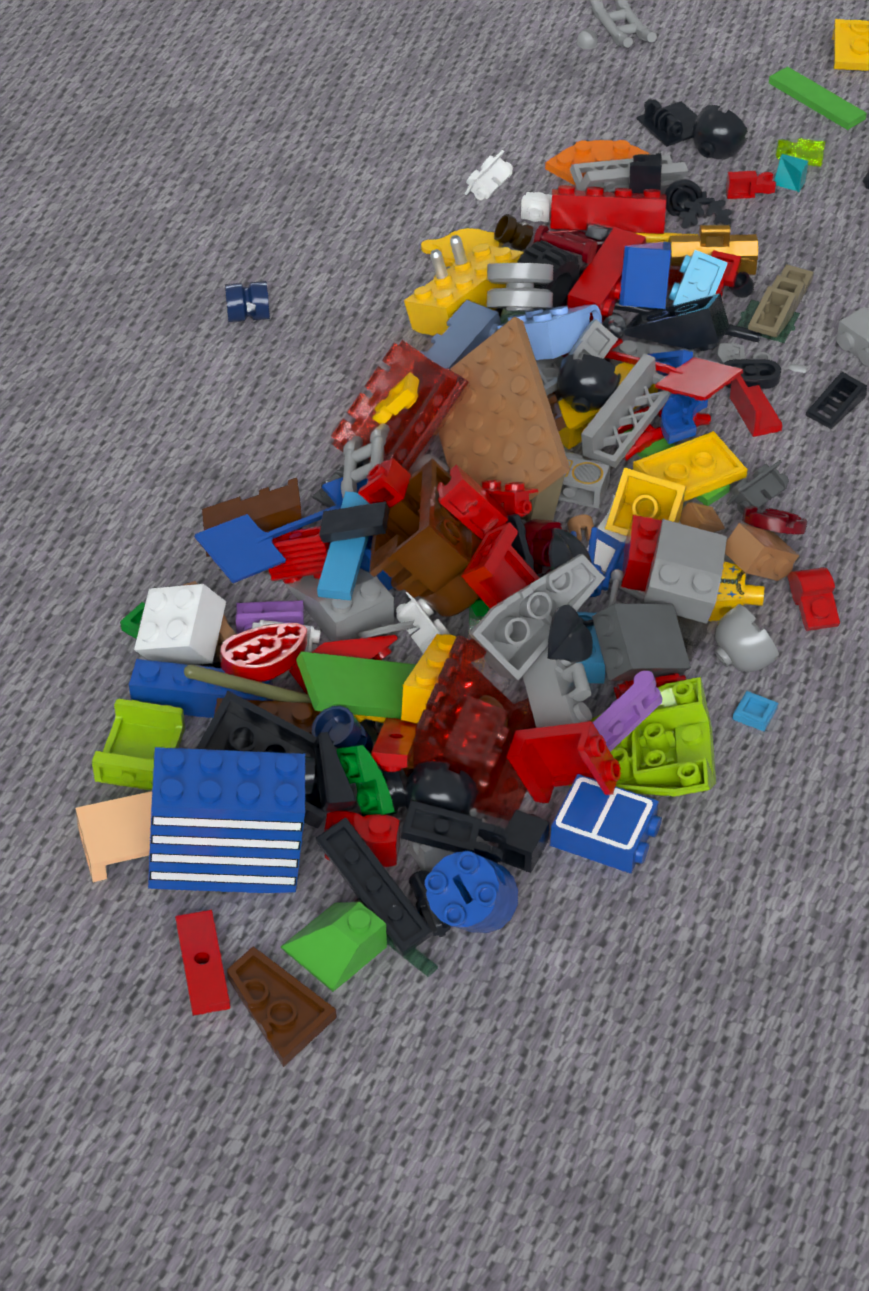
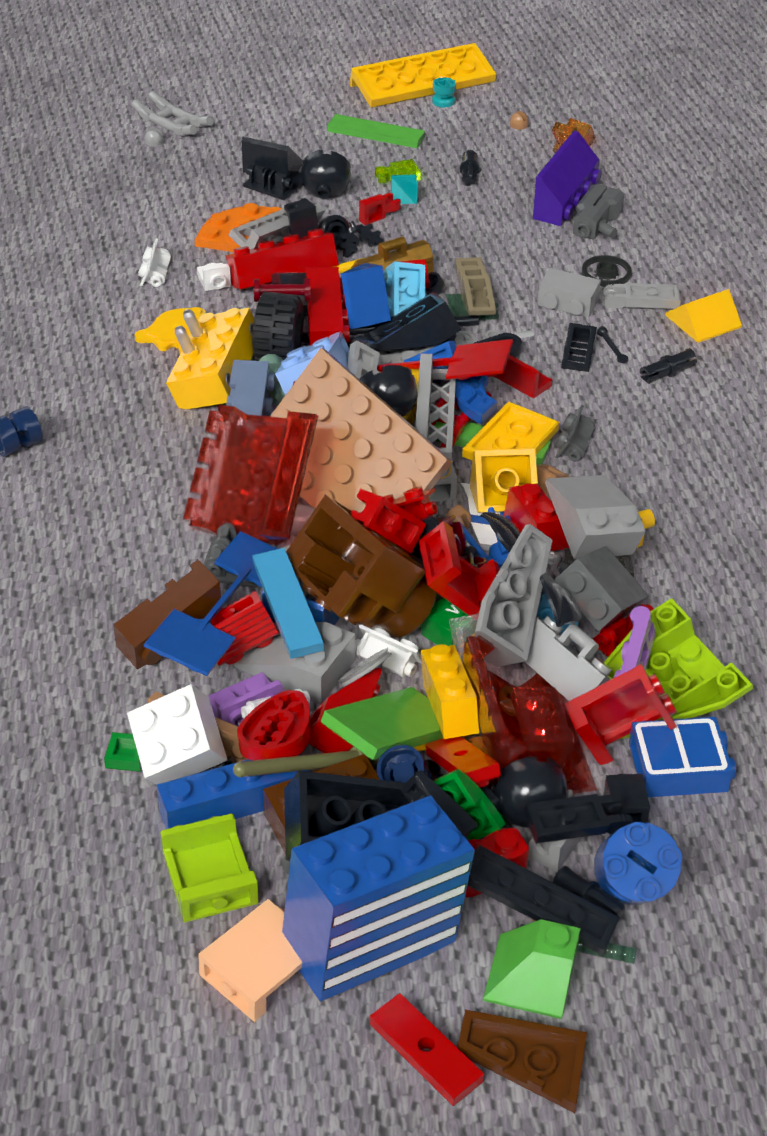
camera: 30 degrees left, 5 degrees down
black tile [319,501,390,543] -> none
light grey piece [341,423,390,498] -> none
red brick [358,458,411,508] -> none
yellow plate [372,372,419,424] -> none
light grey wheel [487,263,553,311] -> none
dark brown wheel [494,214,533,251] -> none
light grey cylinder [714,604,779,673] -> none
medium nougat brick [725,523,799,581] -> none
dark azure tile [732,691,778,731] -> none
dark red tile [742,506,808,535] -> none
red brick [787,567,840,631] -> none
none -> black slope [241,137,303,178]

